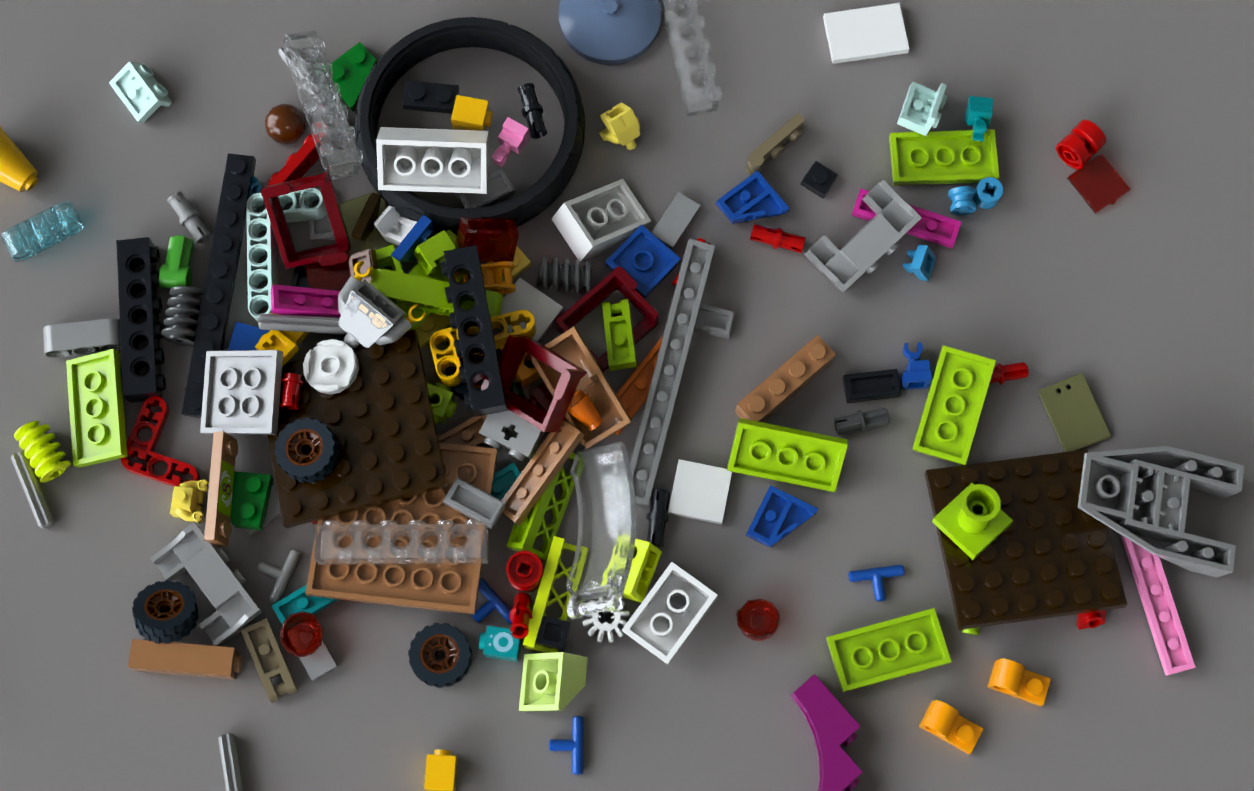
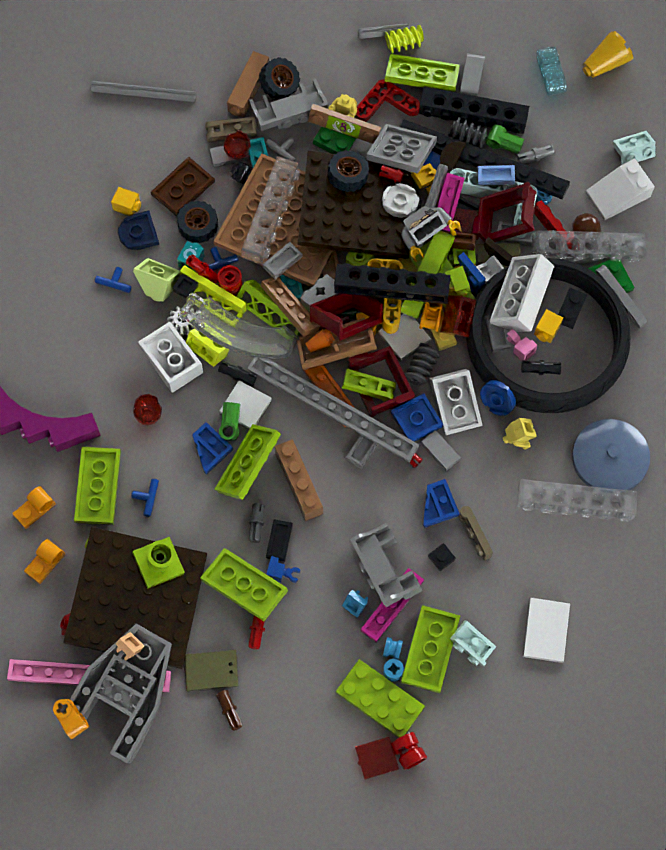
camera: 110 degrees right, 5 degrees down
red pin [750,223,805,254] -> none
teal piece [964,96,993,142] -> none
none -> light orange piece [53,699,89,739]
none -> light nougat tile [116,632,144,660]
none -> dark blue tile [118,210,159,250]
none -> reddish brown tile [151,157,215,216]
none -> reddish brown axle [216,690,242,731]
none -> bright green piece [219,402,241,441]
none -> black gear [230,161,253,184]
none -> lime plate [336,659,425,738]
none -> dark brown tile [440,141,467,173]
none -> light blue tile [478,165,515,185]
none -> blue tile [480,380,516,416]
none -> white slope [586,159,655,220]
none -> light grey beam [595,265,647,328]

